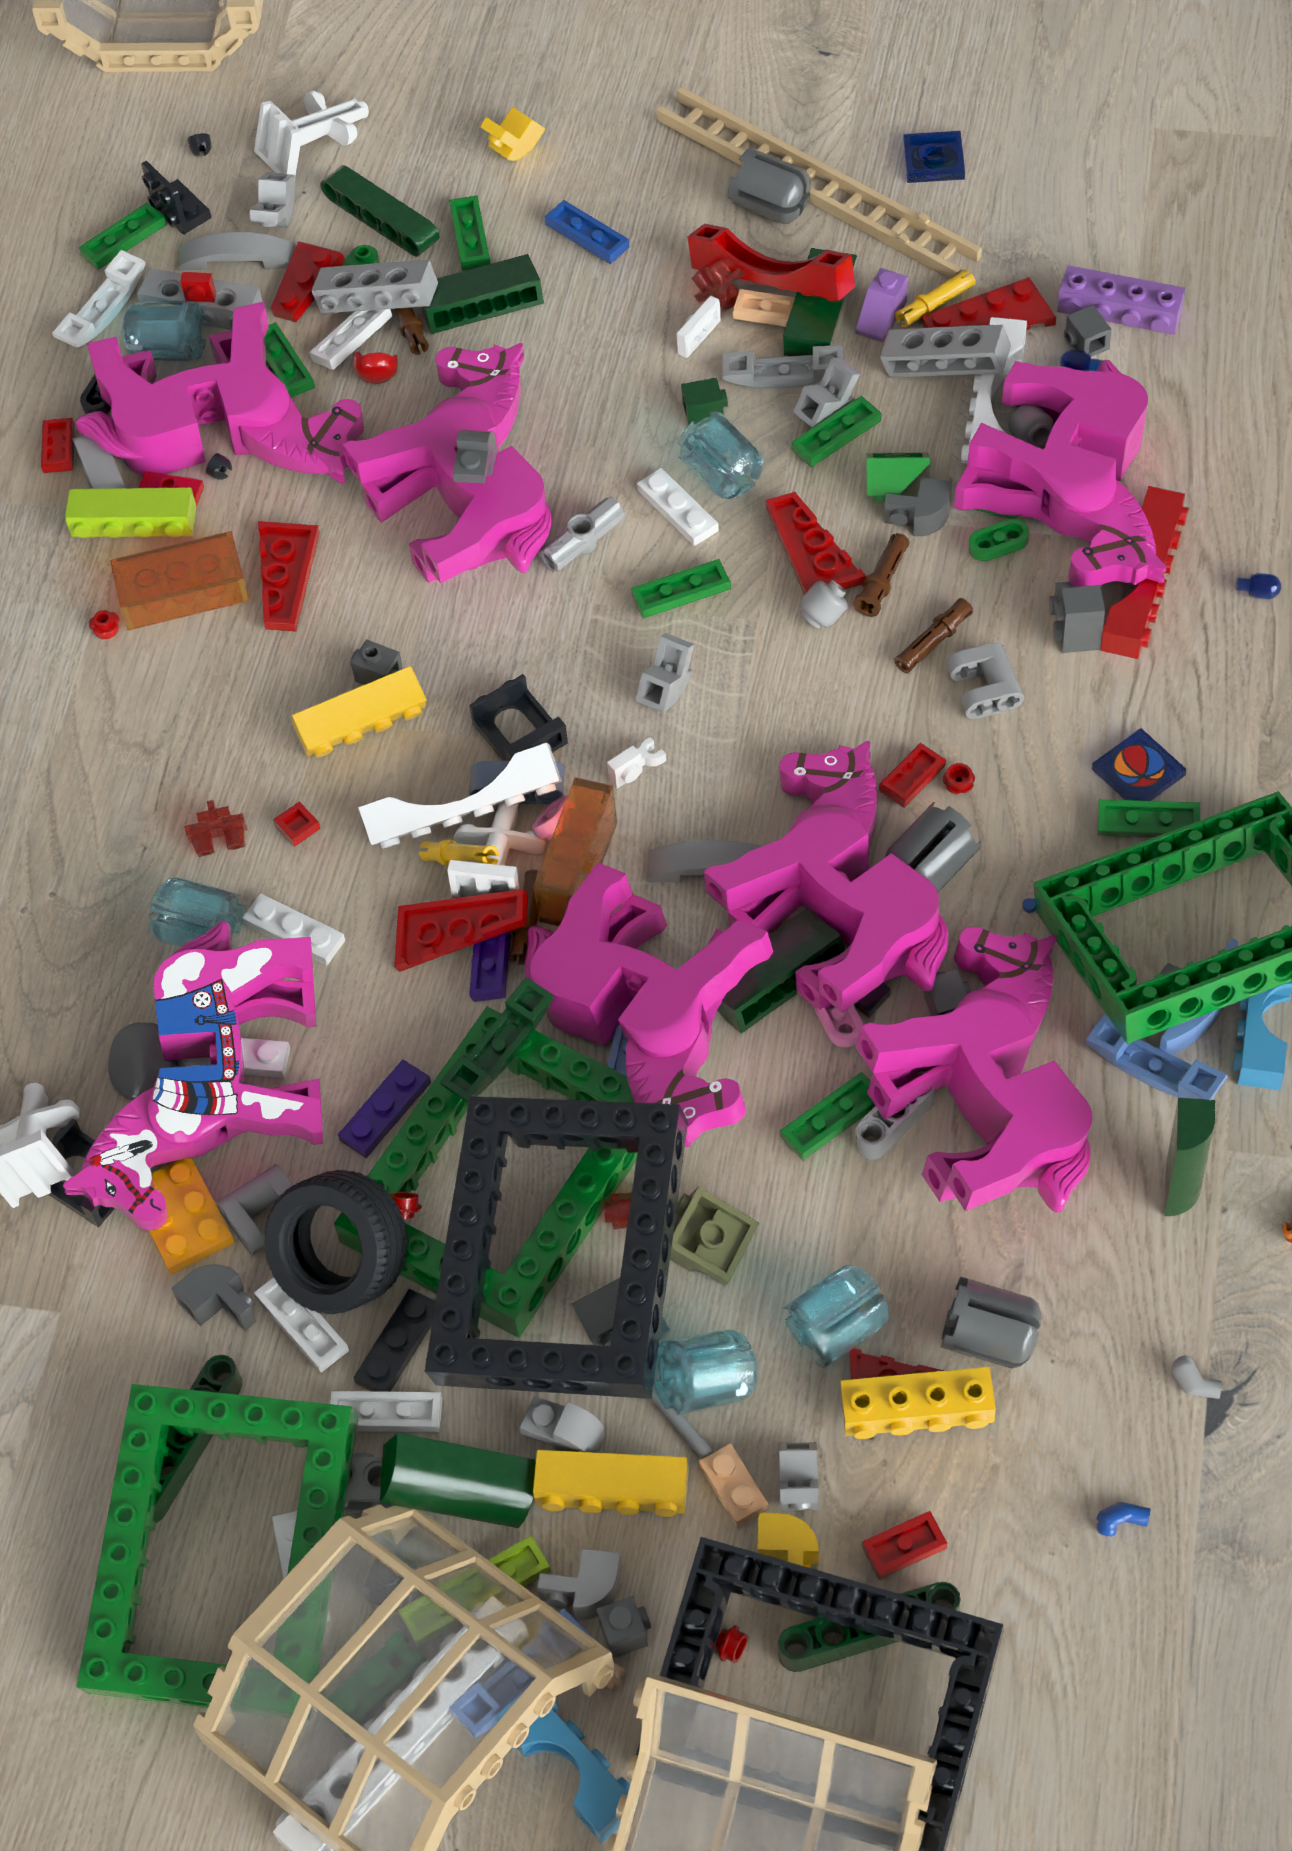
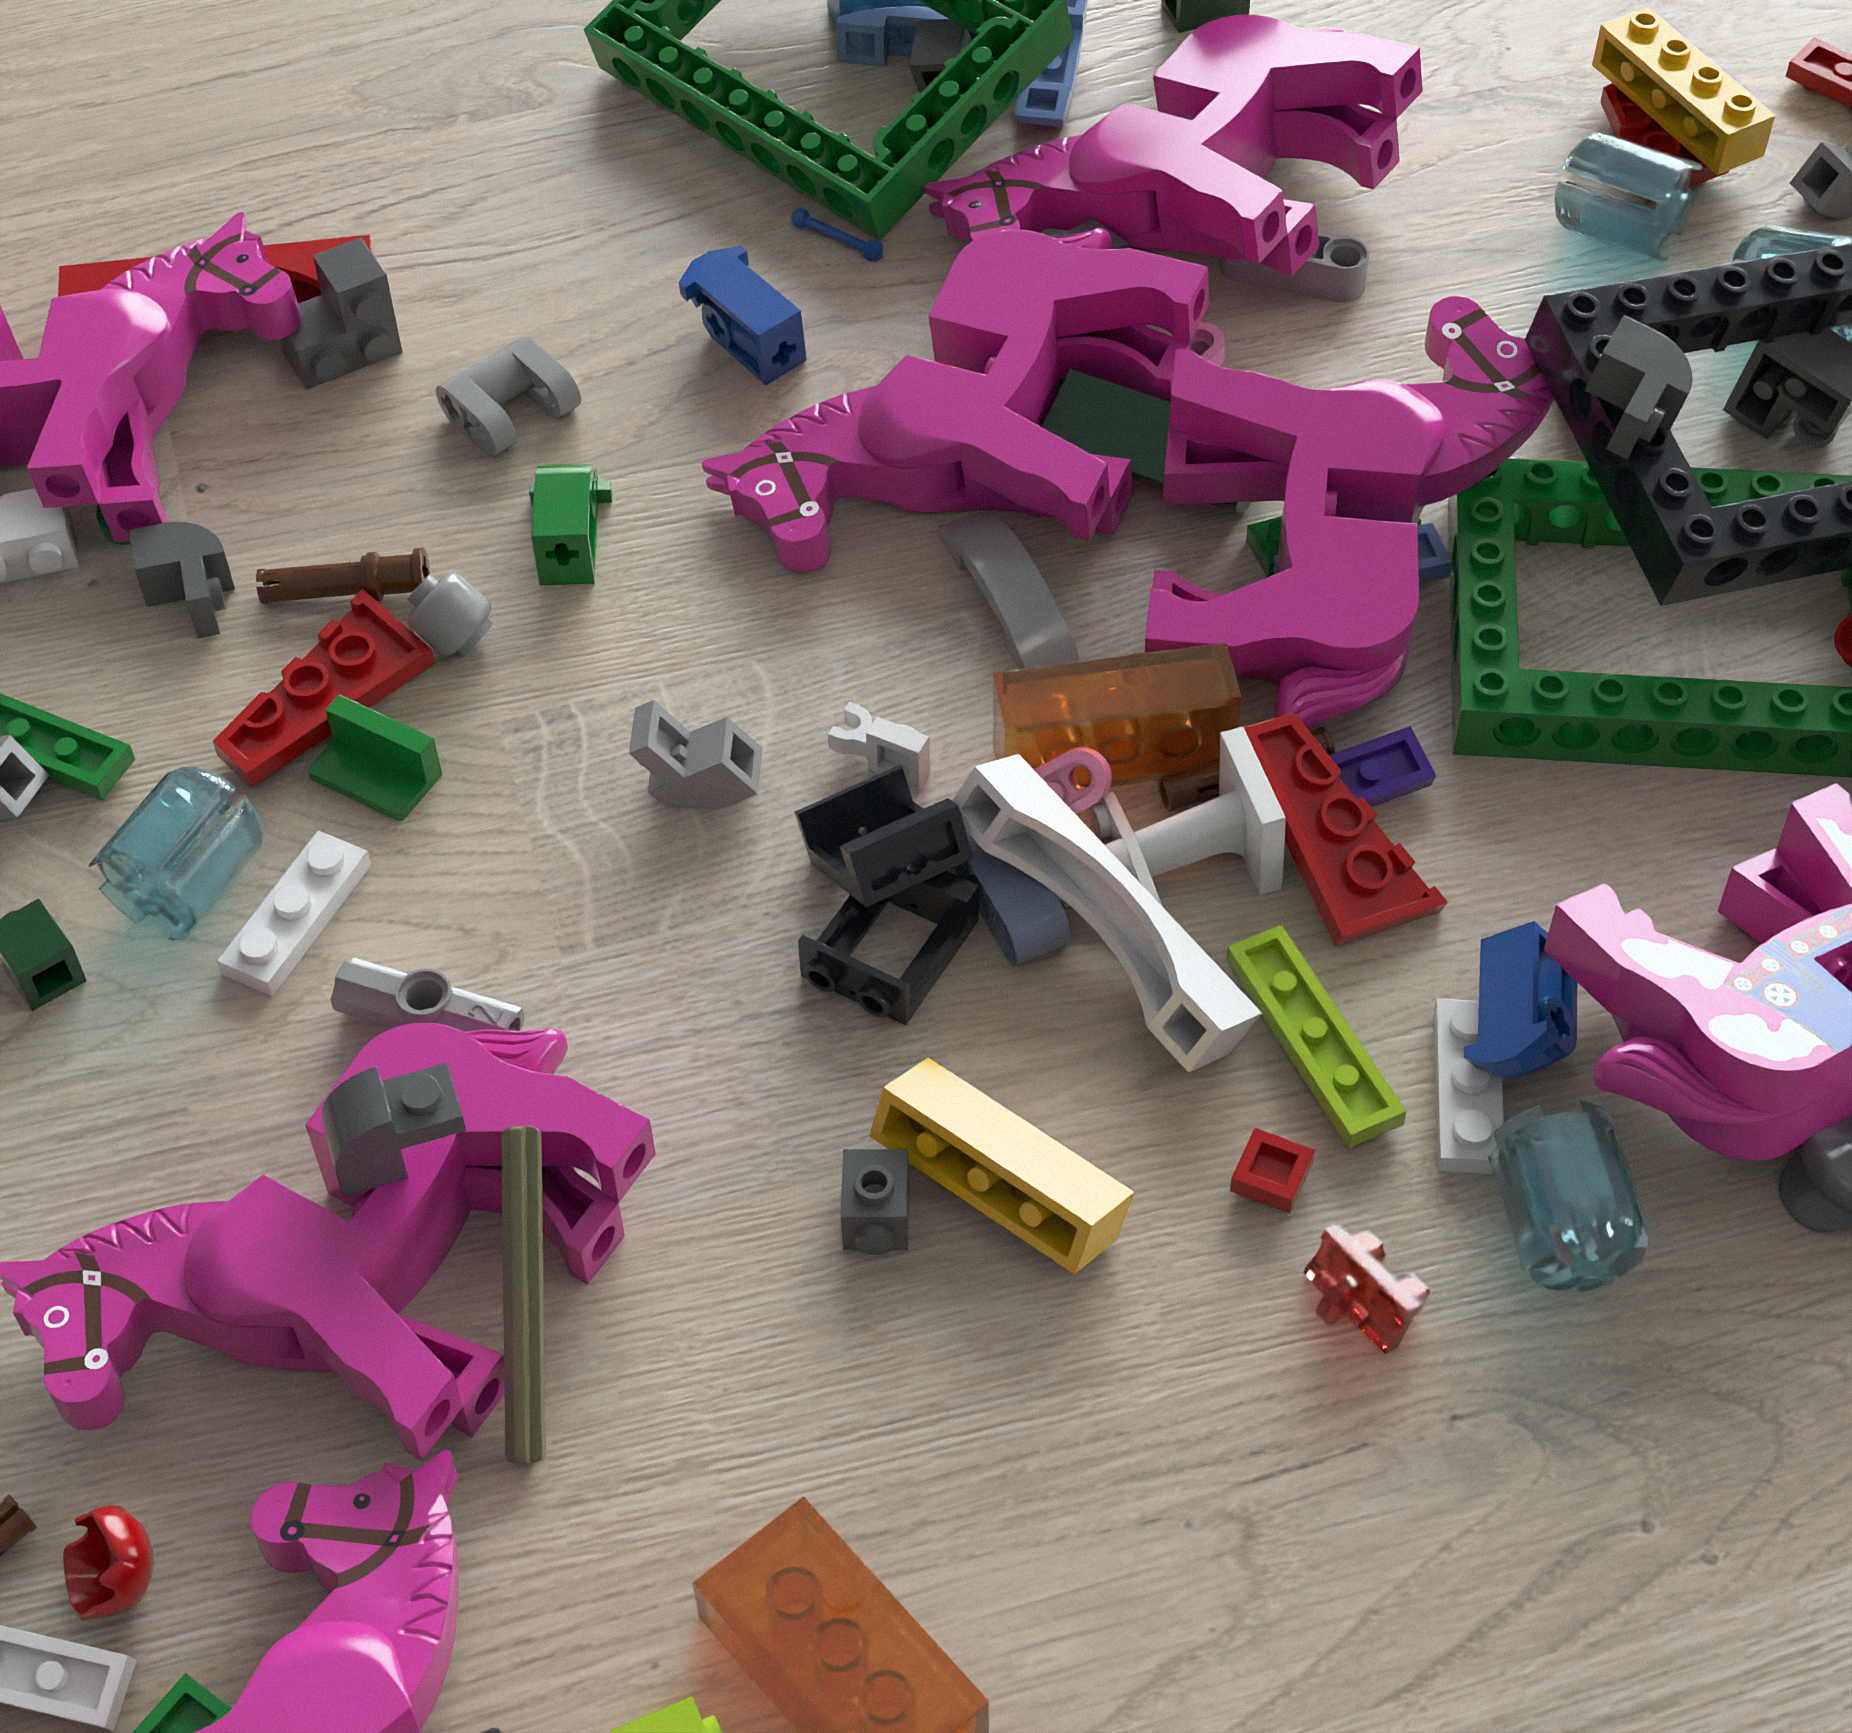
camera: 120 degrees left, 5 degrees down
red wing [258,521,320,632] -> none
dark purple plate [338,1059,431,1158] -> none
yellow pin [419,839,499,866] -> none
dark green slope [440,977,554,1103] -> none
green plate [631,559,731,619] -> none
green plate [780,1072,876,1161] -> none
green slope [866,452,930,502] -> none
red plate [879,742,946,808] -> none
dark grey cylinder [885,802,981,893] -> none
reddish brown pin [894,598,973,674] -> none
dark grey cylinder [940,1276,1042,1369] -> none
red plate [942,763,975,794] -> none
green plate [969,519,1029,561] -> none
tile [1092,728,1187,801] -> none
green plate [1097,799,1200,837] -> none
clear blue cylinder [1235,573,1281,599] -> none
none -> green panel [308,694,442,821]
none -> olive axle [501,1126,546,1464]
none -> green piece [529,463,613,585]
none -> blue piece [678,246,807,385]
none -> black panel [794,765,974,907]
none -> lime plate [1226,924,1407,1149]
none -> blue piece [1464,921,1578,1080]
none -> dark grey brick [1585,315,1693,459]

